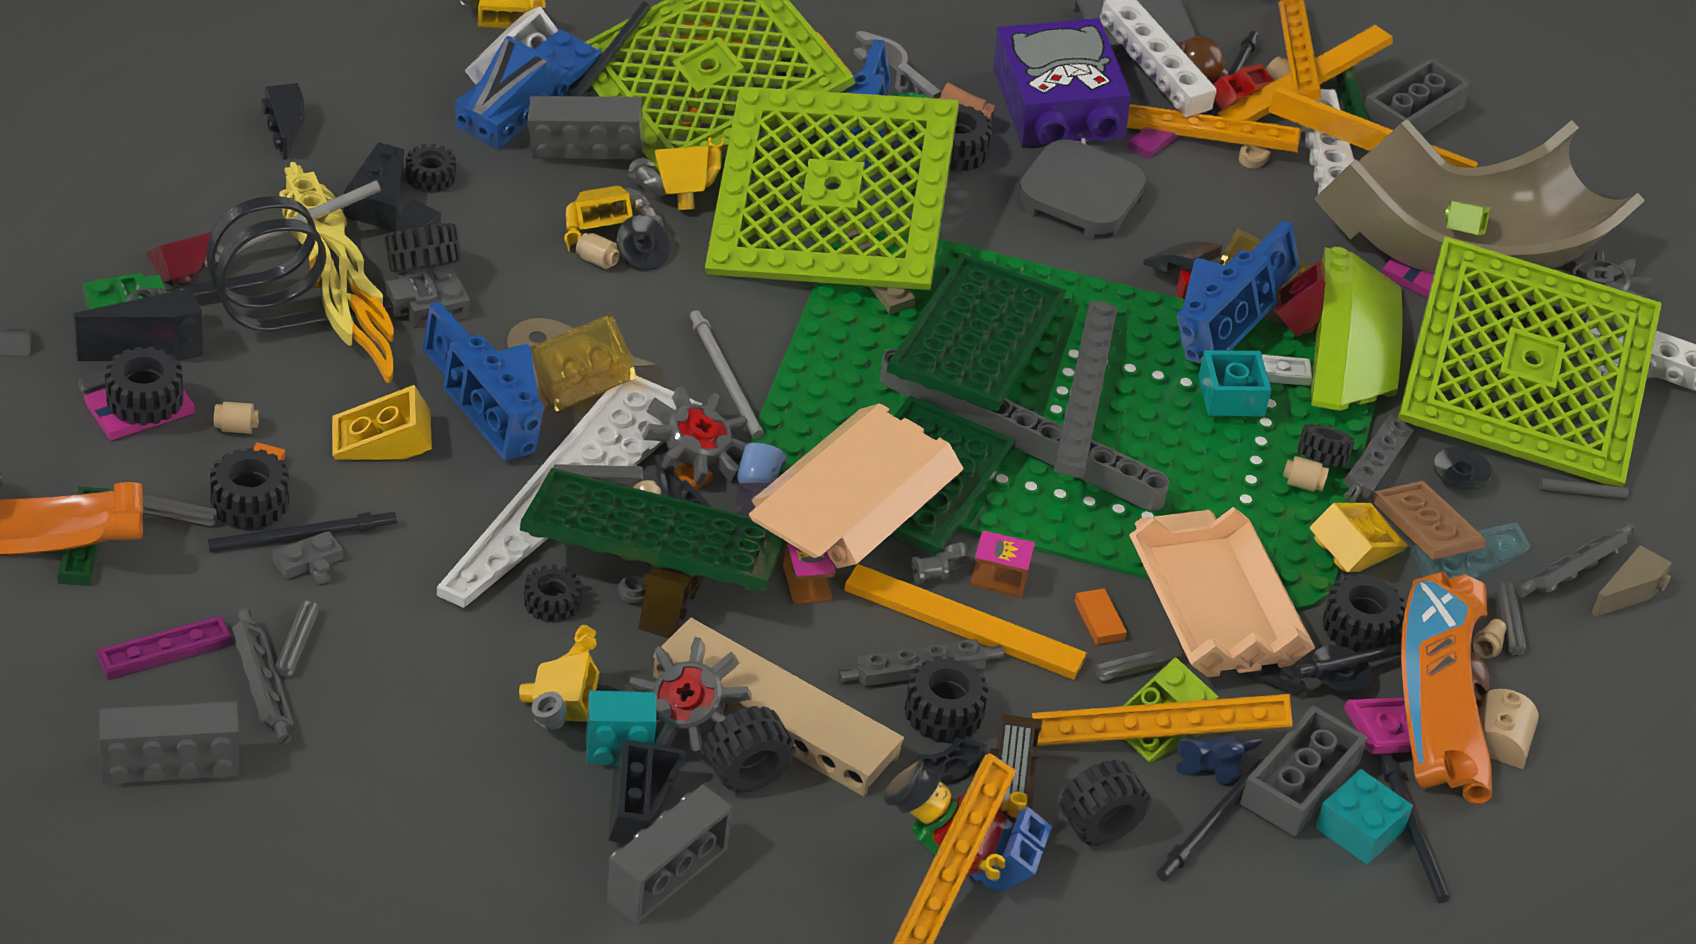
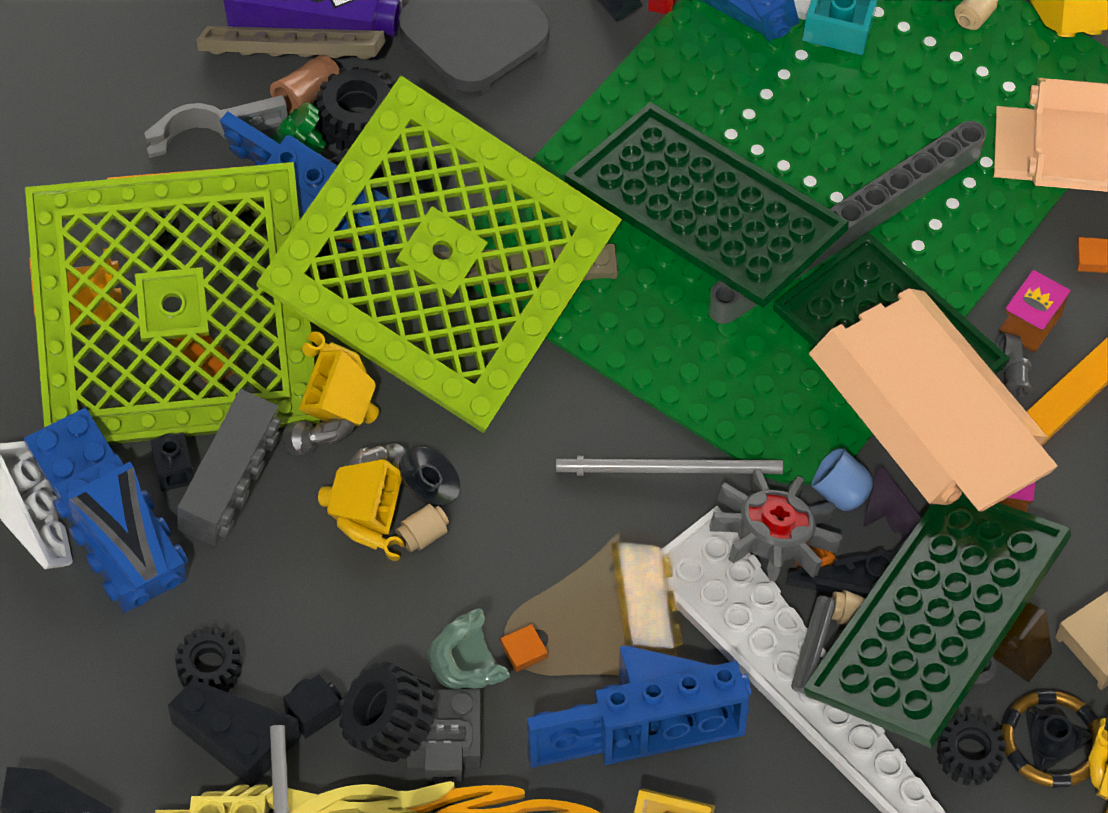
camera: 65 degrees left, 15 degrees up
black bar [566,2,651,97] -> none
dark grey plate [1053,300,1118,479] -> none
none -> dark tan plate [196,26,385,59]
none -> sand green hair [427,608,510,689]
none -> orange tile [500,624,548,672]
none -> black piece [1001,690,1100,788]

